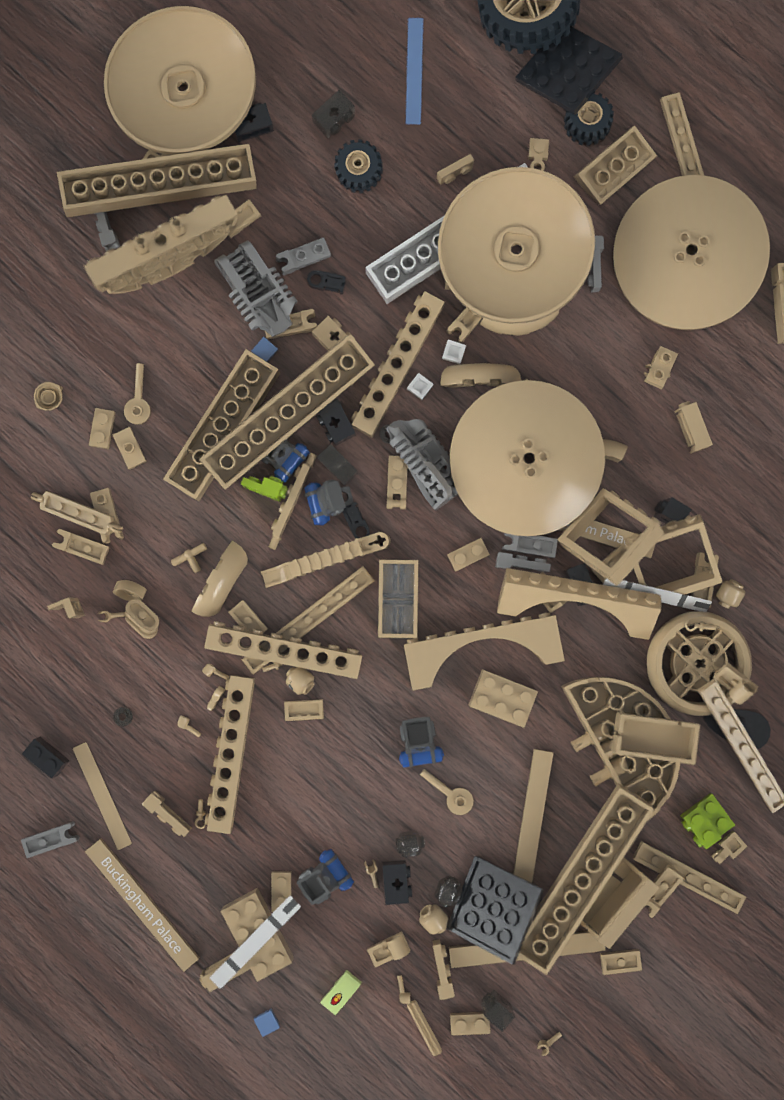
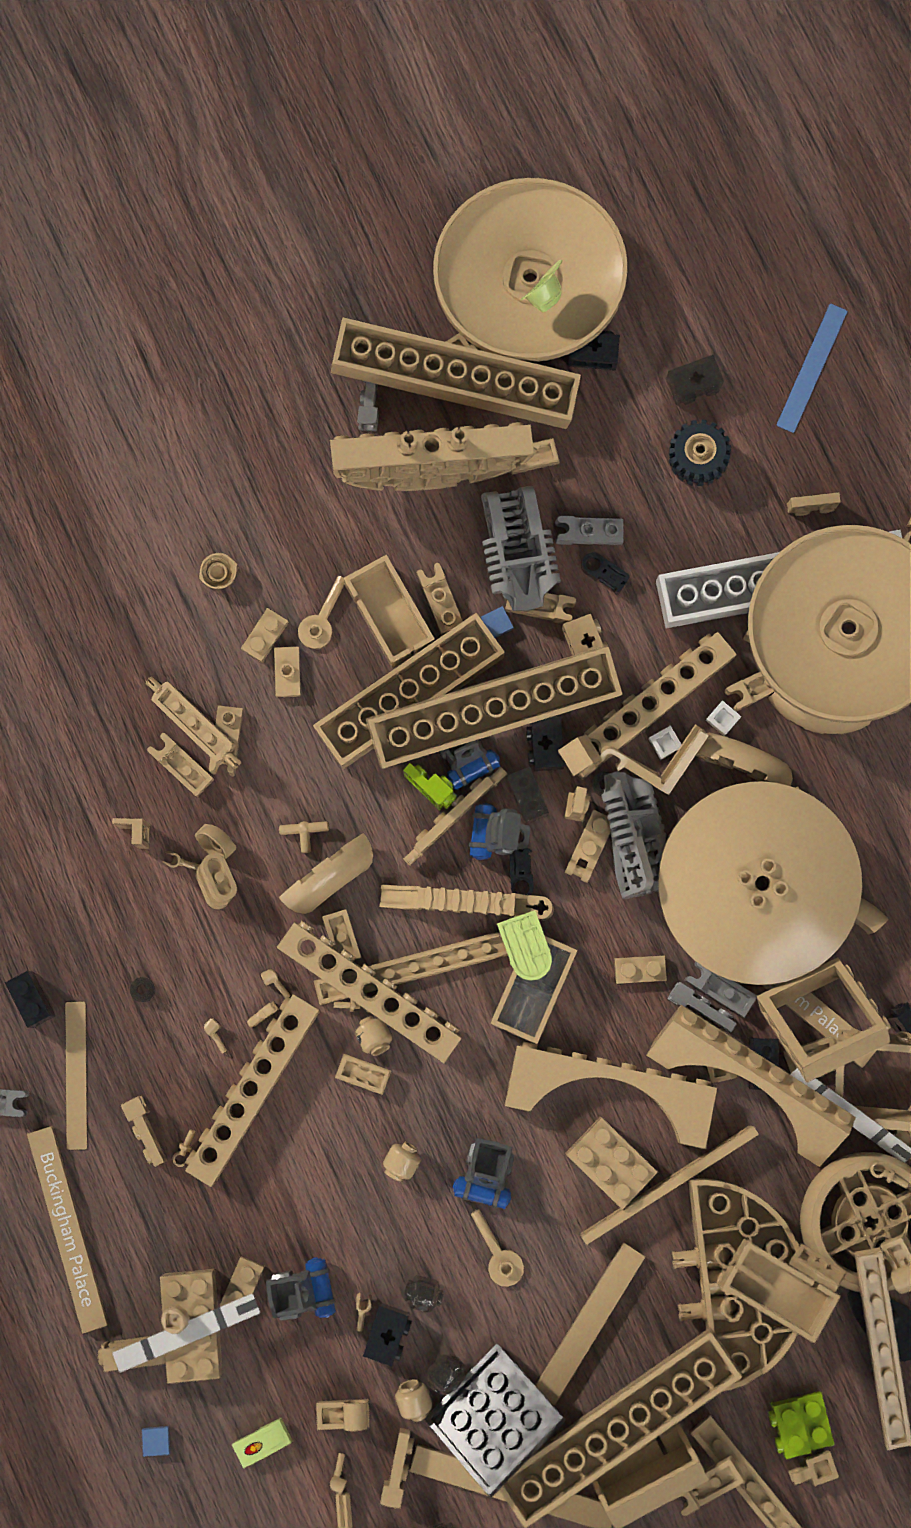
camera: 25 degrees right, 5 degrees down
none -> tan tile [161,1305,189,1334]
none -> tan piece [343,554,435,668]
none -> tan head [383,1142,421,1182]
none -> tan plate [416,563,463,635]
none -> yellowish green window [497,910,552,981]
none -> yellowish green piece [520,259,562,312]
none -> tan brick [558,734,602,776]
none -> tan plate [564,787,590,822]
none -> tan tile [580,1126,759,1245]
none -> tan hinge [599,724,709,795]
none -> tan plate [789,1244,847,1293]

